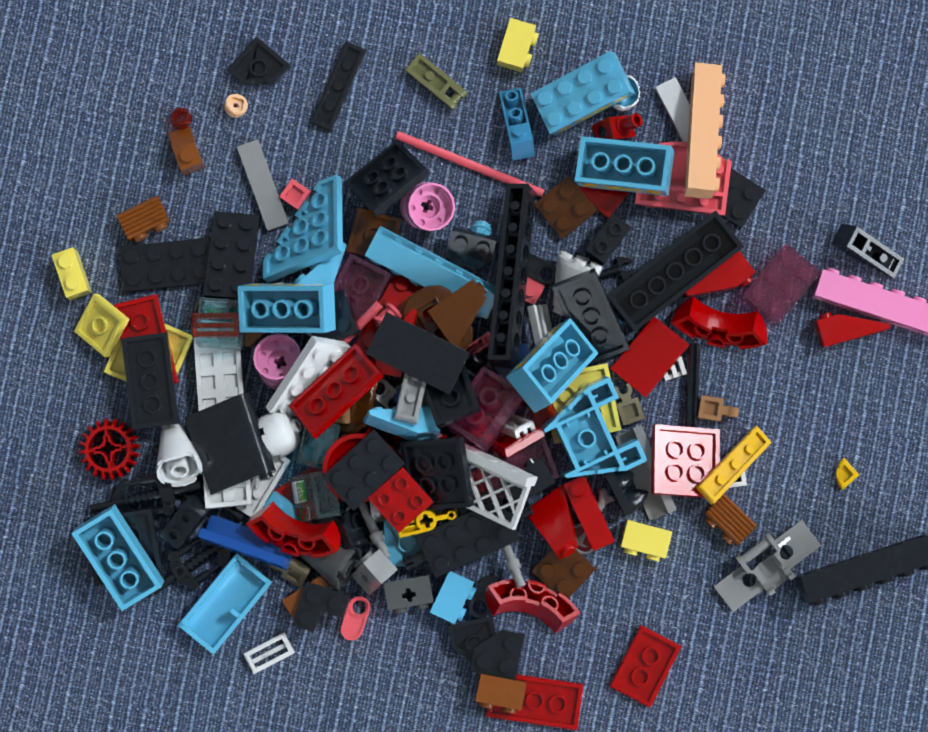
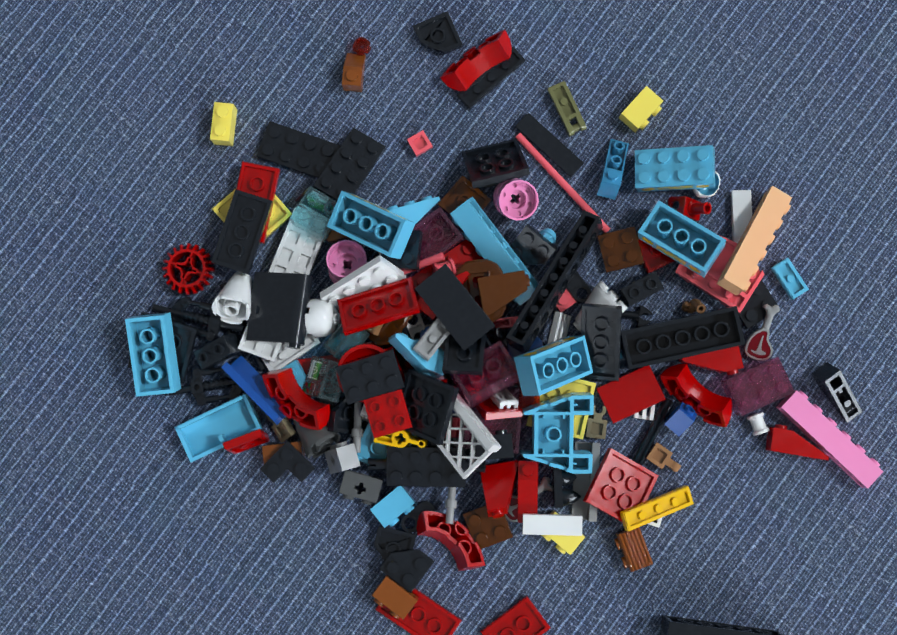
camera: 25 degrees right, 0 degrees up
light yellow tile [74,294,130,357] -> none
dark orange brick [117,195,171,243] -> none
clear red tile [192,313,239,338] -> none
light nougat tile [224,94,248,118] -> none
light grey tile [237,139,289,232] -> none
white tile [244,632,295,674] -> none
medium azure plate [263,174,343,283] -> none
coral piece [341,596,371,641] -> none
light grey piece [714,520,821,612] -> none
yellow tile [836,458,859,490] -> none
none -> red tile [223,429,270,454]
none -> red brick [440,30,512,91]
none -> black tile [515,113,584,178]
none -> white tile [522,513,583,536]
none -> blue brick [664,402,697,436]
none -> medium nougat arm [682,299,706,313]
none -> light grey piece [744,304,780,361]
none -> white bush [746,412,770,436]
none -> medium azure plate [771,257,809,300]

